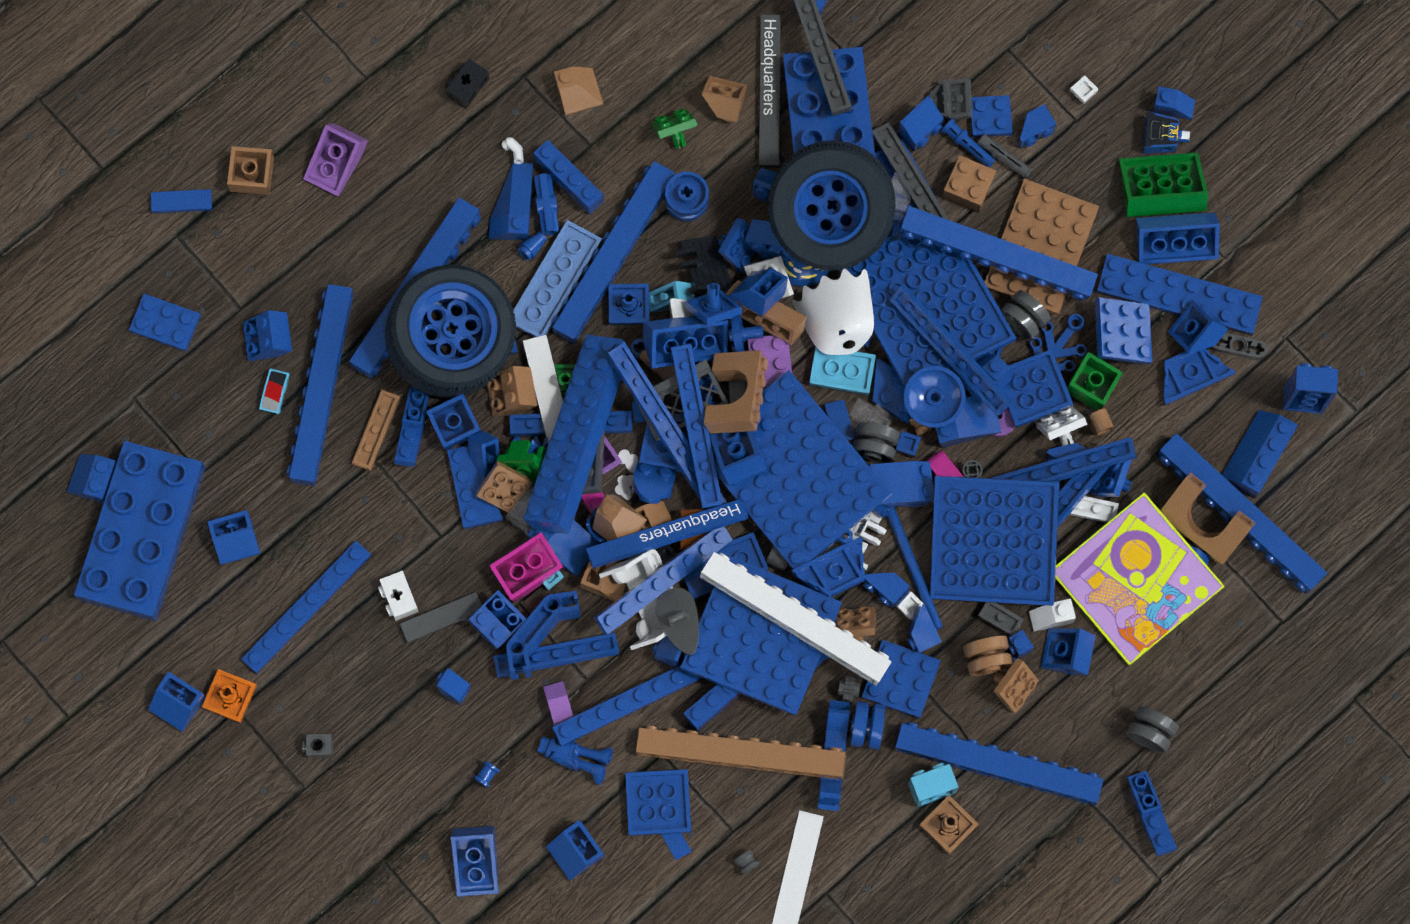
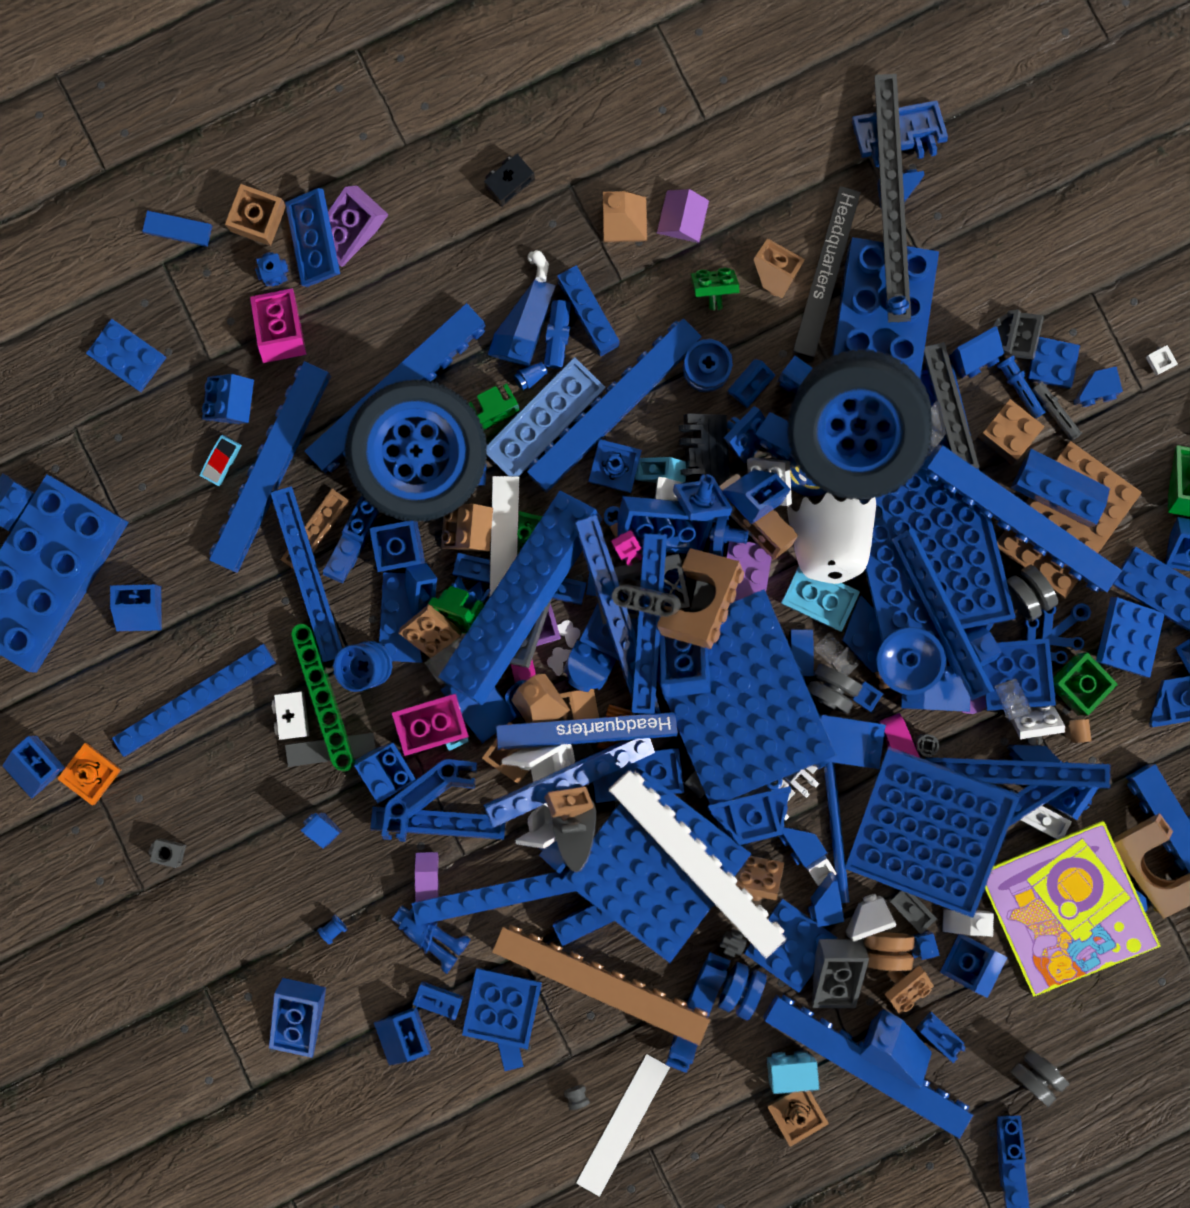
camera: 15 degrees right, 10 degrees up
none -> dark pink slope [250,288,306,363]
none -> blue brick [255,252,289,287]
none -> blue plate [270,486,343,662]
none -> blue plate [285,188,340,287]
none -> green beam [291,624,355,772]
none -> blue wheel [333,641,393,692]
none -> blue hinge [413,981,464,1020]
none -> green panel [469,383,520,430]
none -> medium nougat slope [545,787,594,821]
none -> dark pink plate [611,530,642,566]
none -> dark grey beam [612,585,680,617]
none -> medium lavender slope [657,189,709,243]
none -> blue slope [728,359,776,408]
none -> dark grey slope [812,939,869,1008]
none -> white slope [846,894,896,941]
none -> blue slope [860,1009,932,1090]
none -> blue plate [887,296,910,315]
none -> blue hinge [916,1012,966,1063]
none -> clear slope [995,679,1032,720]
none -> blue slope [1011,448,1110,527]

